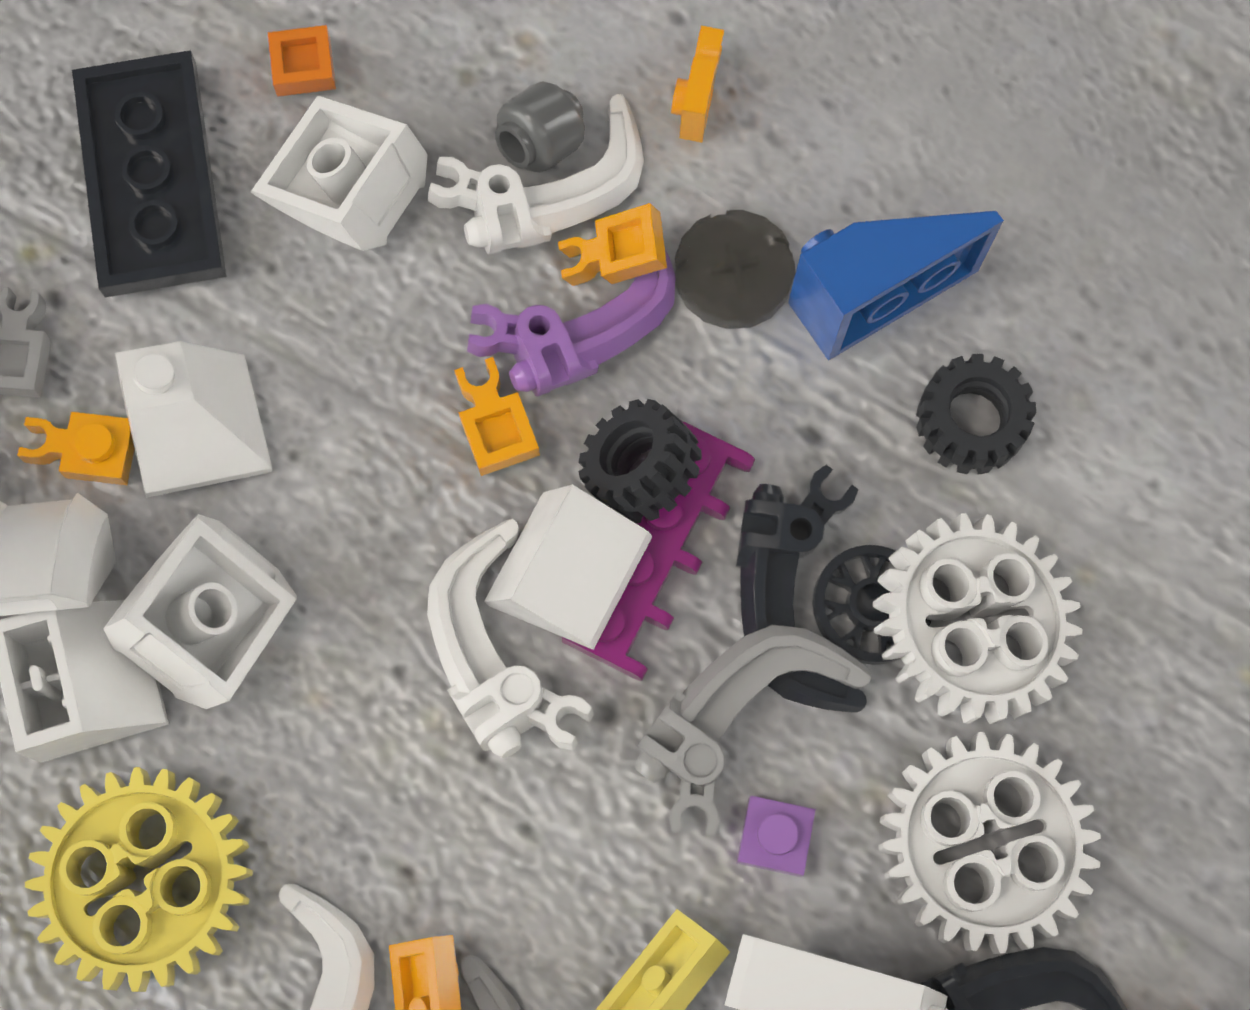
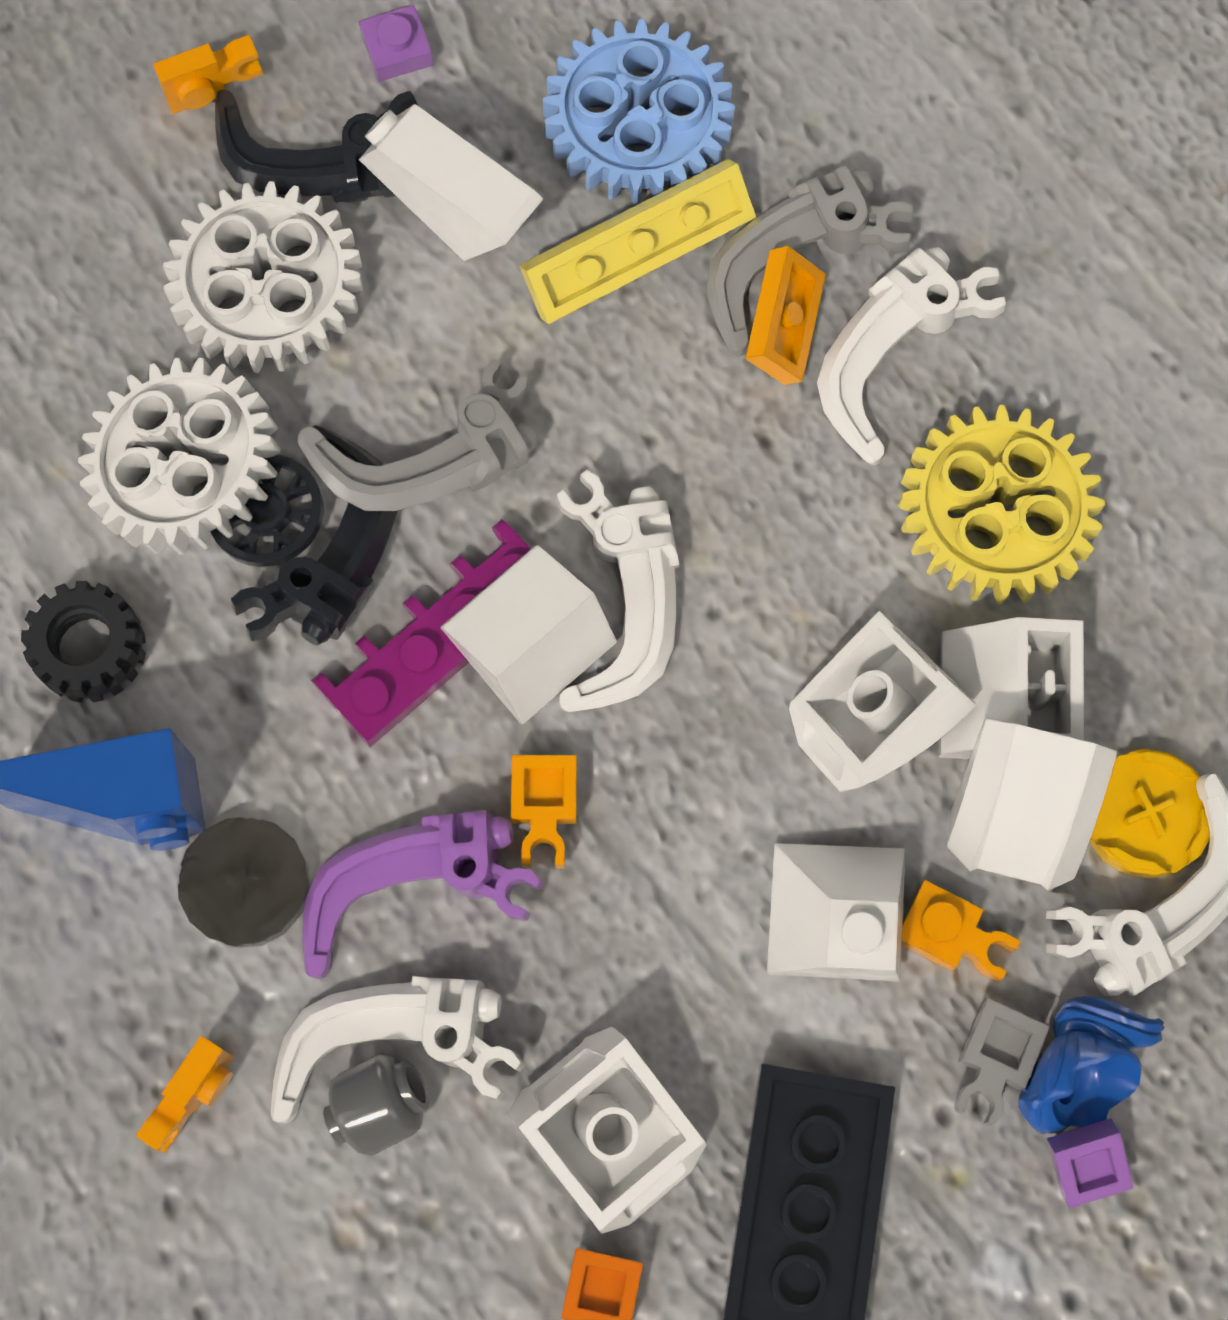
camera: 160 degrees left, 0 degrees up
light orange plate [558,203,667,286] -> none
black tyre [578,399,702,523] -> none
medium lavender plate [736,795,816,877] -> none

